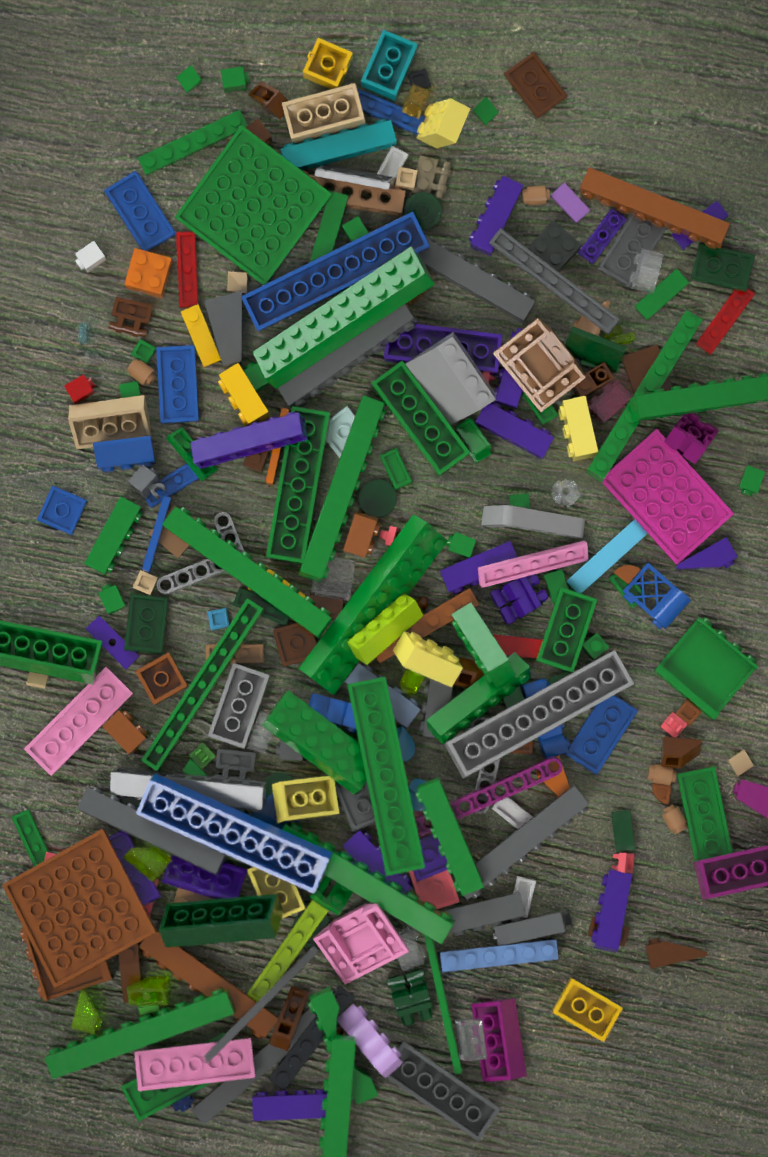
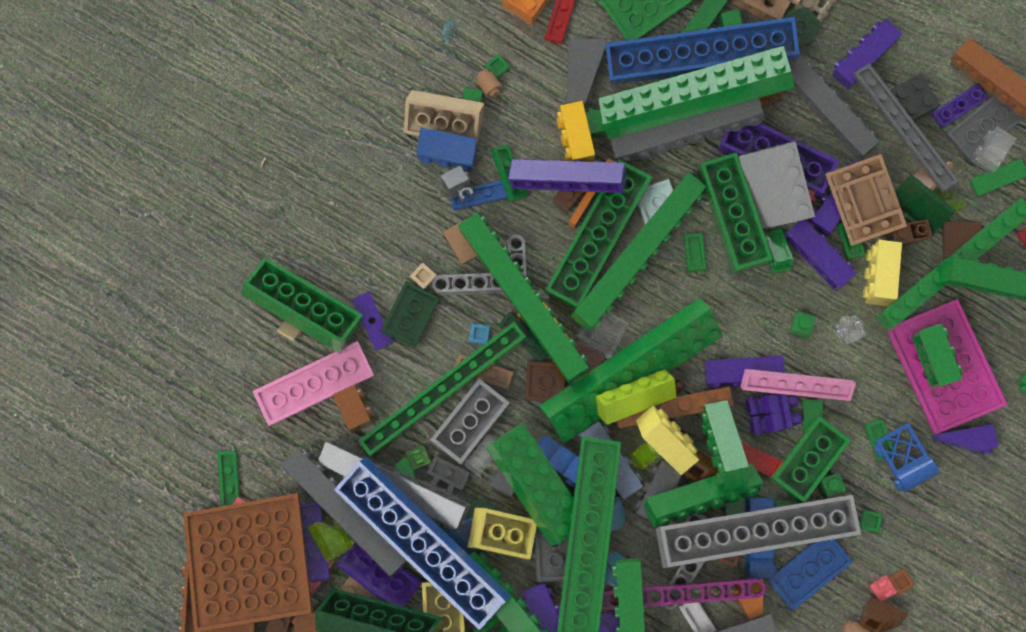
camera: 20 degrees right, 5 degrees down
blue tile [37,485,88,536] -> none
red brick [64,374,96,405] -> none
green brick [84,496,143,576] -> none
green brick [98,584,127,615] -> none
reddish brown plate [109,297,153,337] -> none
dark orange brick [135,652,189,706] -> none
blue tile [142,496,172,573] -> none
blue plate [156,345,199,424] -> none
yellow slope [181,305,221,367] -> none
tan slope [227,272,248,294] -> none
dark orange brick [343,511,381,558] -> none
dark green tile [358,479,397,518] -> none
coral tile [379,526,401,546] -> none
green brick [446,532,476,559] -> none
light grey beam [481,505,585,539] -> none
medium nougat brick [522,185,550,206] -> none
medium lavender tile [550,183,590,224] -> none
medium azure beam [566,519,648,594] -> none
clear pink brick [588,380,633,425] -> none
dark orange tile [613,565,640,584] -> none
green panel [654,617,758,721] -> none
magenta brick [664,413,719,464] -> none
none -> green tile [859,509,883,533]
none -> green brick [911,323,963,390]

